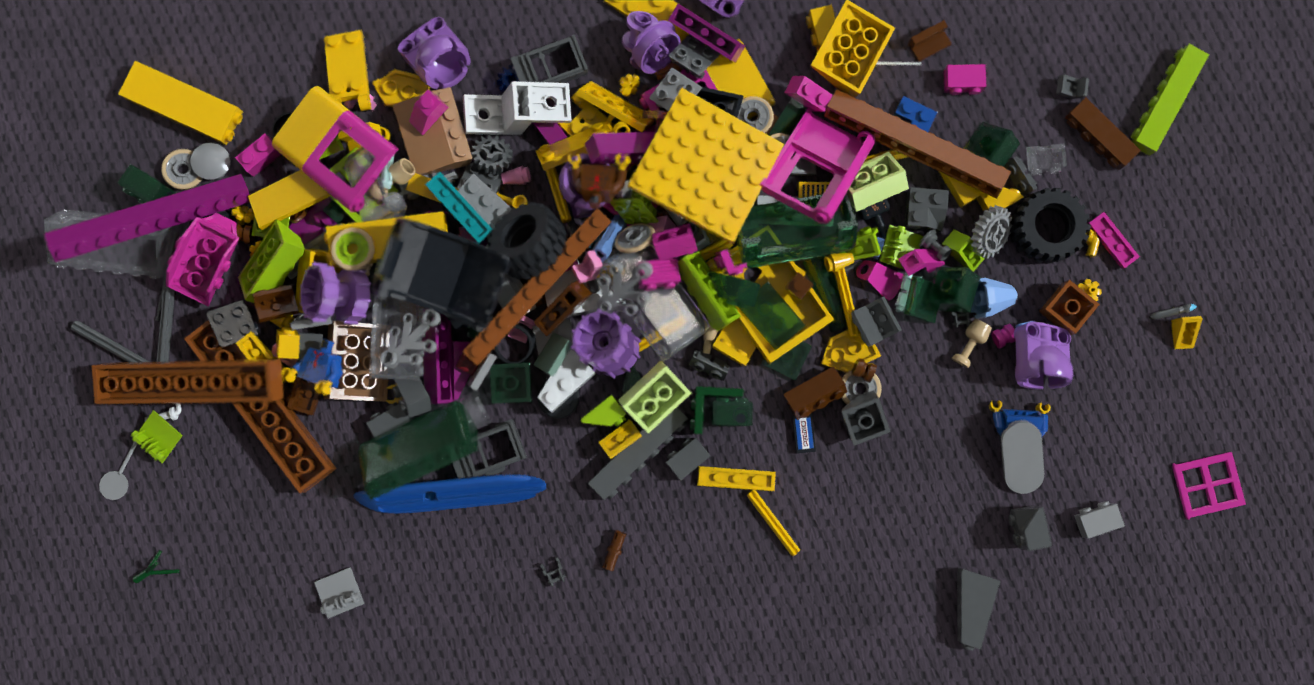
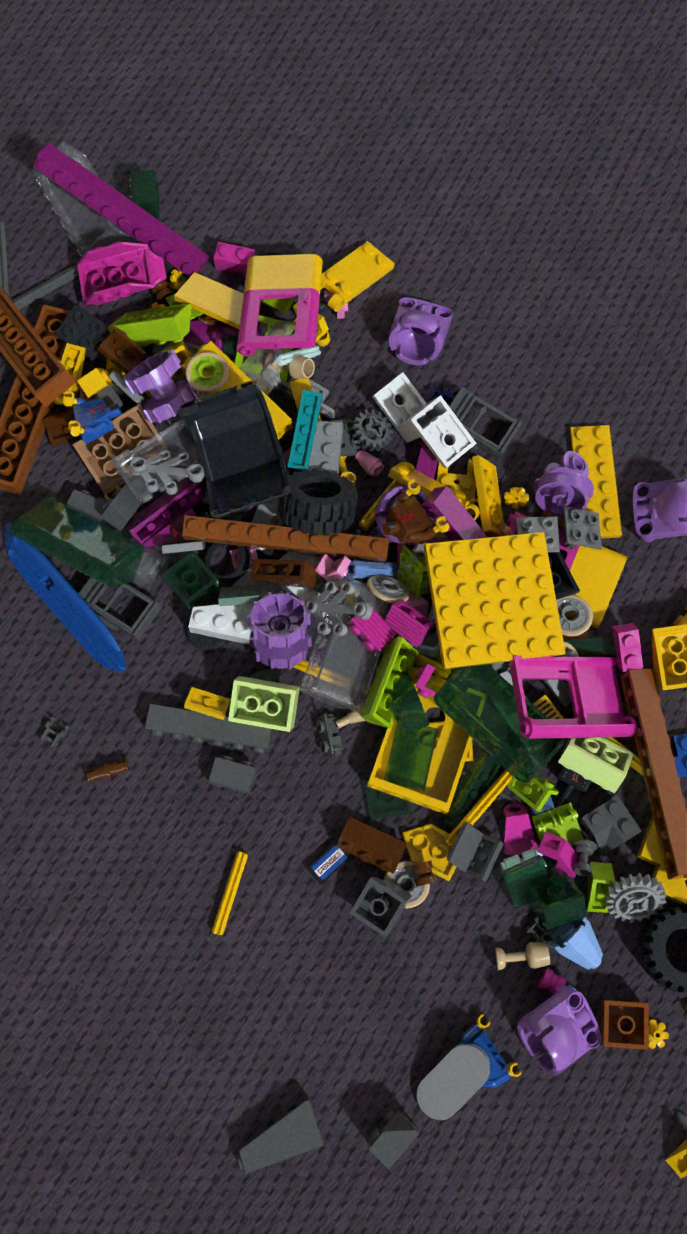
camera: 55 degrees right, 10 degrees down
yellow brick [118,61,243,145] -> none
light grey wheel [161,149,203,190] -> none
light grey dish [190,143,230,180] -> none
yellow tile [372,69,430,107] -> none
medium nougat slope [393,87,473,176] -> none
dark pink slope [409,90,449,135] -> none
lime slope [581,395,627,427] -> none
magenta brick [668,4,745,63] -> none
dark green bracket [690,387,744,435] -> none
yellow tile [697,466,776,491] -> none
clear green brick [711,397,753,426] -> none
yellow bracket [712,319,756,367] -> none
reddish brown brick [786,272,814,301] -> none
yellow cone [824,252,854,273] -> none
light grey brick [1074,501,1125,539] -> none

